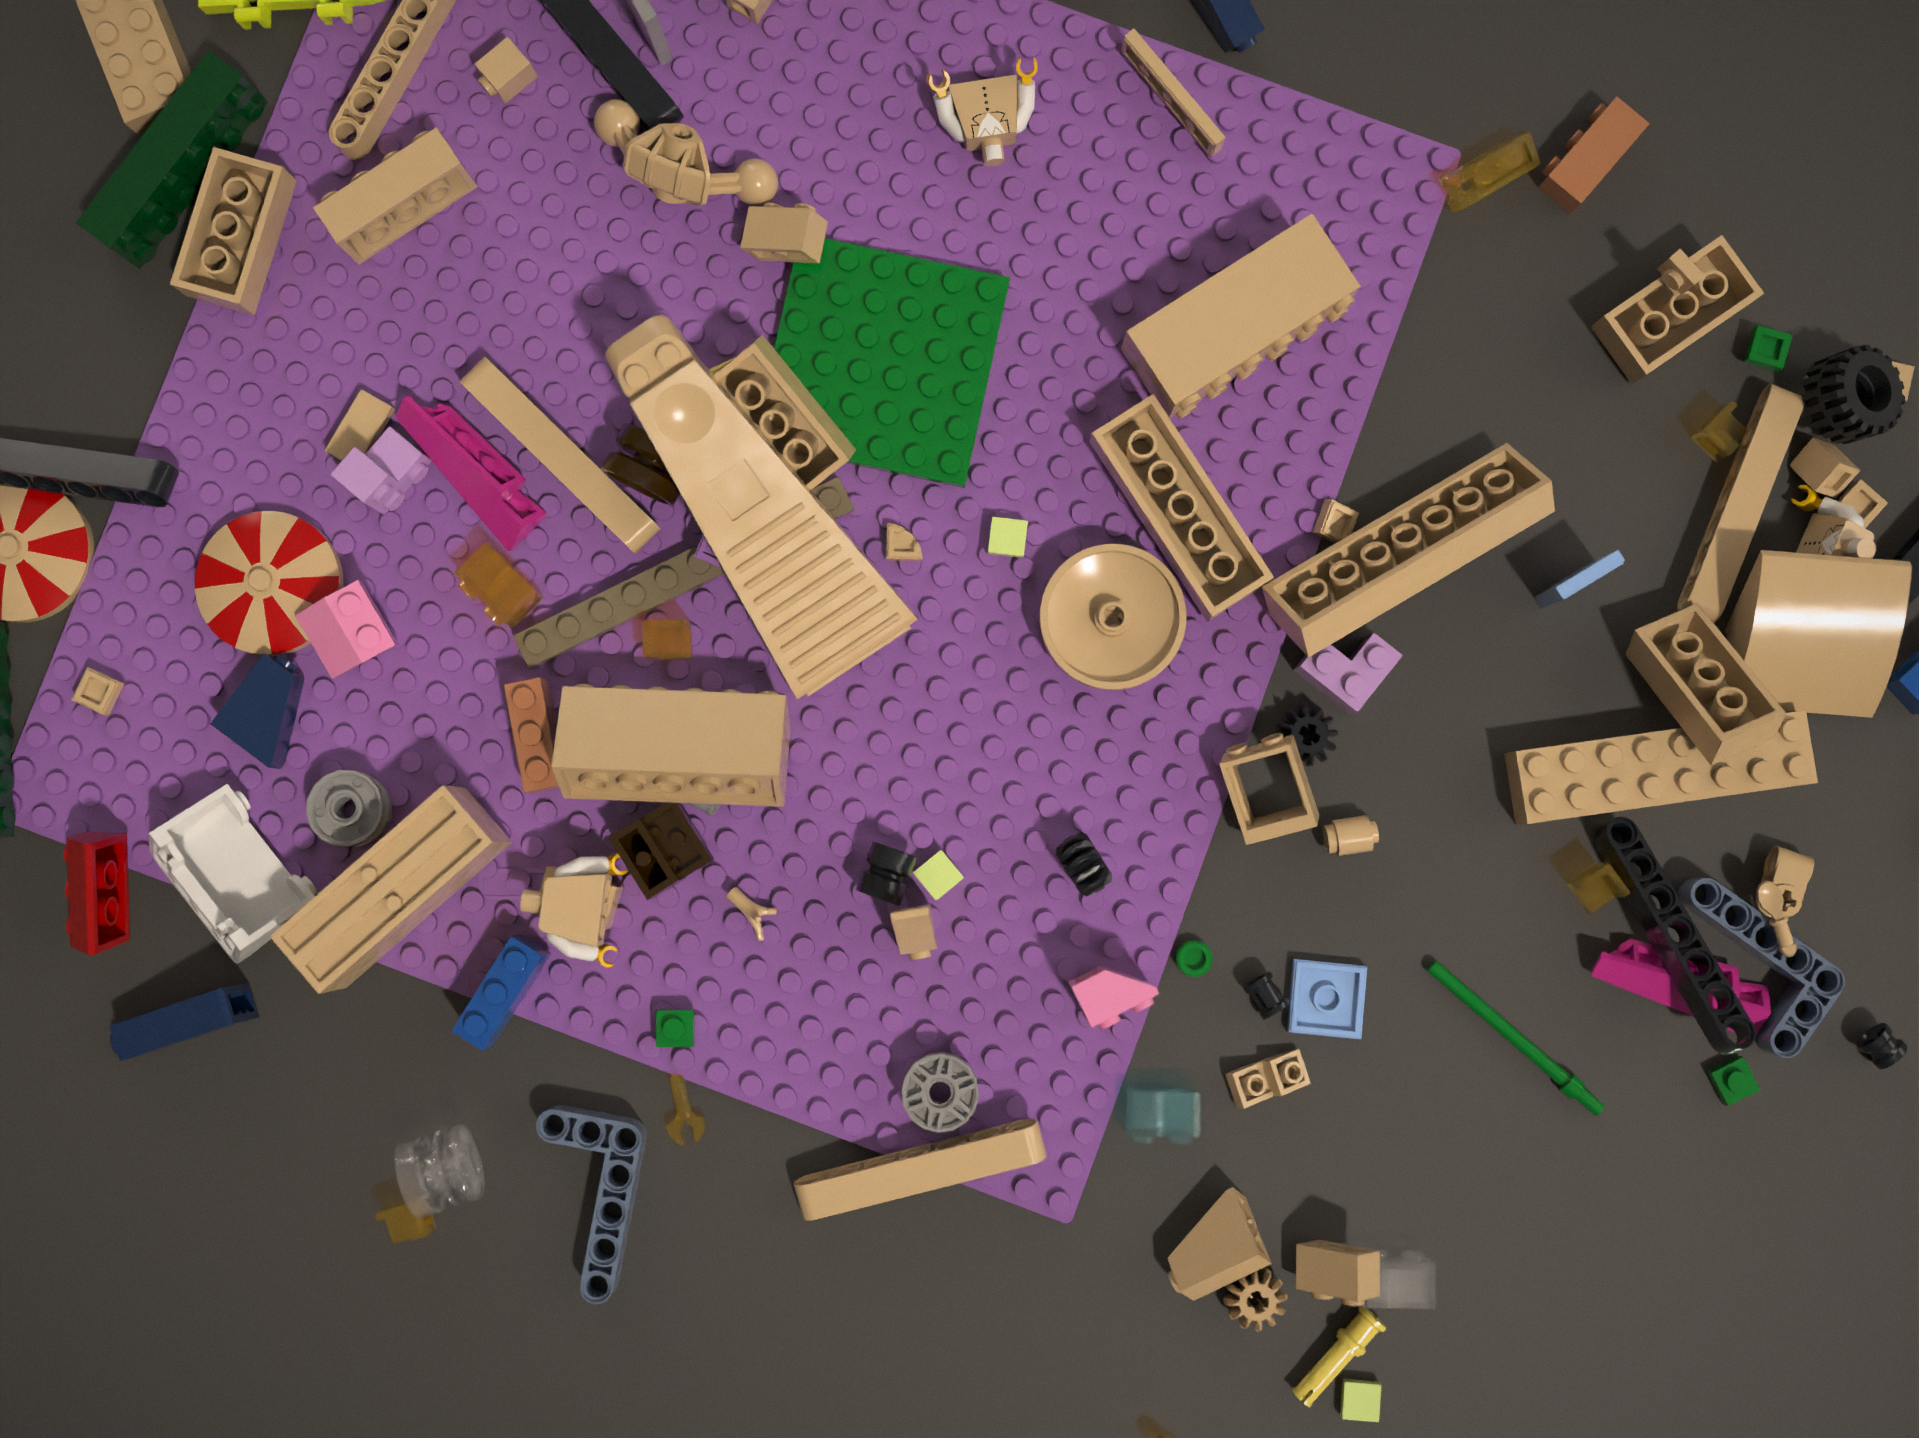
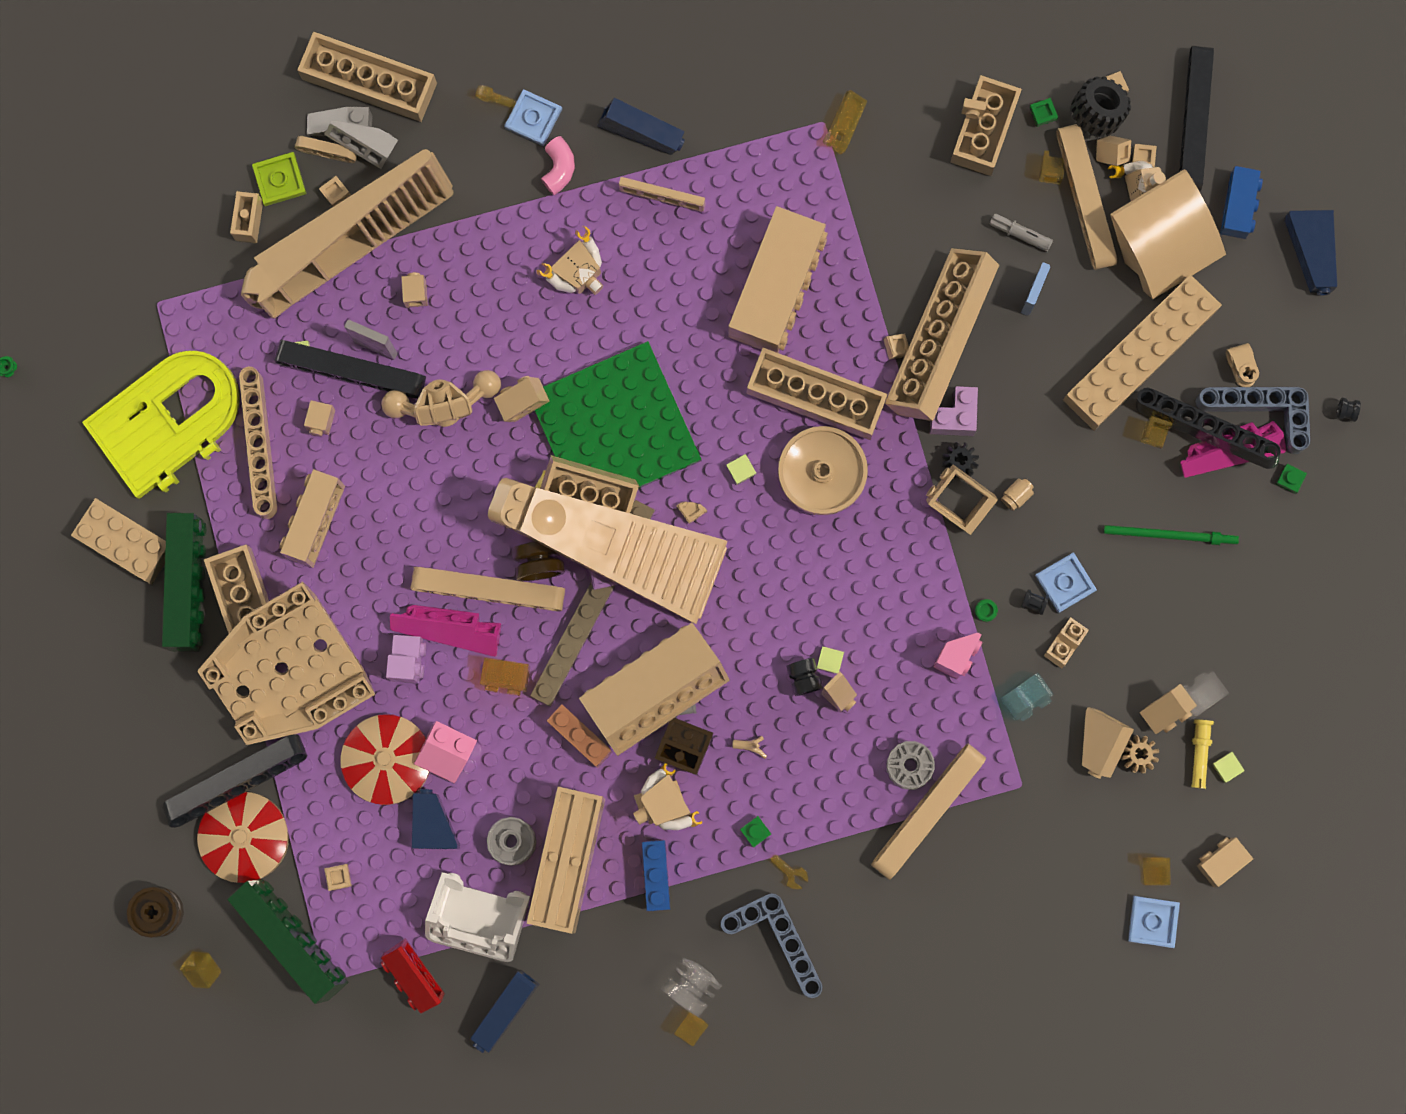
camera: 35 degrees left, 5 degrees down
tan tile [324,389,395,461] -> none
clear yellow panel [642,619,692,661] -> none
black gear [1056,832,1112,897] -> none
nougat brick [1538,96,1650,215] -> none
tan brick [1626,603,1787,765] -> none
tan piece [1756,881,1797,957] -> none
none -> tan wedge [197,581,375,745]
none -> light grey axle [990,214,1053,252]

